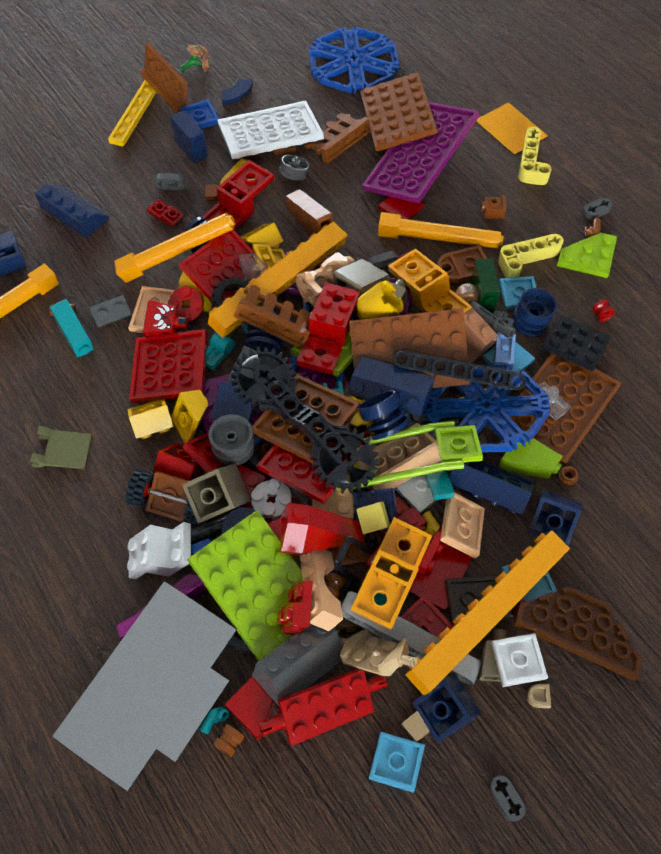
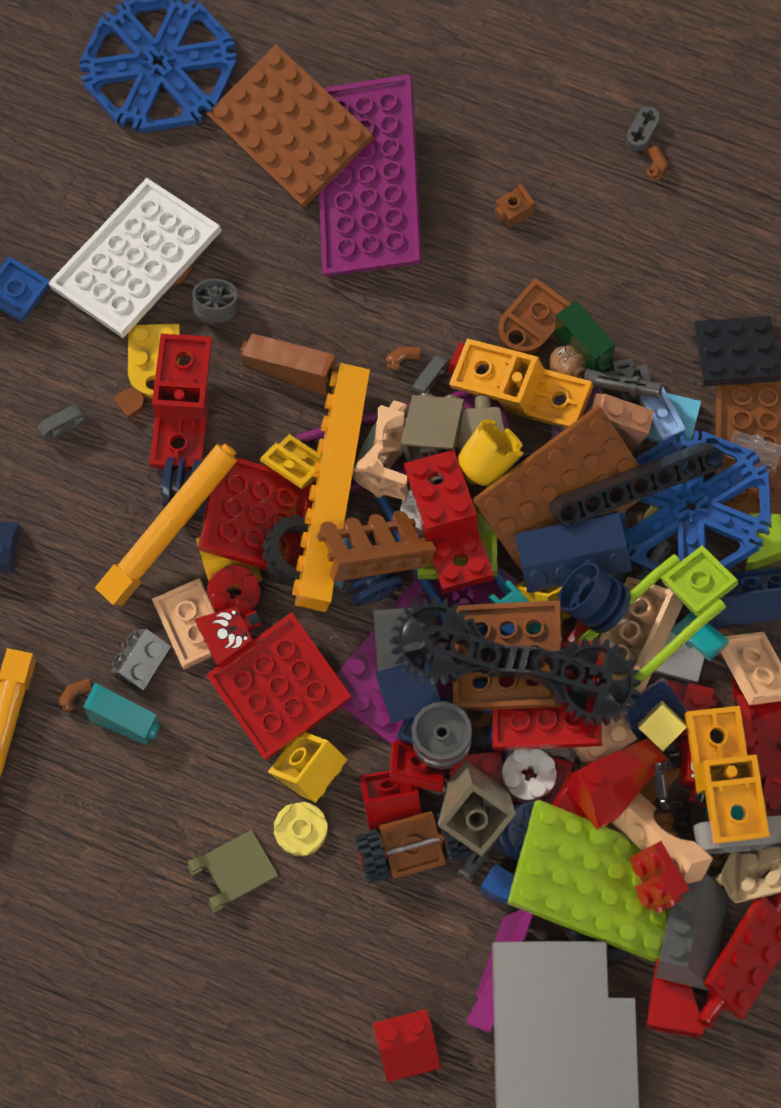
camera: 30 degrees left, 10 degrees up
white bracket [127,522,191,579] -> none
red slope [147,198,184,227] -> none
dark blue brick [170,111,208,163] -> none
yellow slope [171,390,208,444] -> none
teal arm [198,706,230,735] -> none
teal plate [206,332,236,370] -> none
dark orange wheel [213,724,245,758] -> none
dark blue tile [222,79,253,104] -> none
clear slope [238,253,268,281] -> none
yellow slope [241,223,283,249] -> none
dark orange fence [305,113,370,164] -> none
red tile [378,196,424,220] -> none
light orange brick [378,212,504,249] -> none
yellow arm [422,511,440,541] -> none
light orange sticker [476,102,548,155] -> none
light yellow beam [498,234,564,278] -> none
medium azure tile [499,276,536,310] -> none
dark blue wheel [512,288,557,337] -> none
light yellow beam [518,127,552,185] -> none
lime plate [557,232,617,278] -> none
red wheel [592,299,615,322] -> none
none -> light yellow tile [274,802,328,856]
none -> red slope [373,1009,441,1083]
none -> dark orange arm [385,347,420,370]

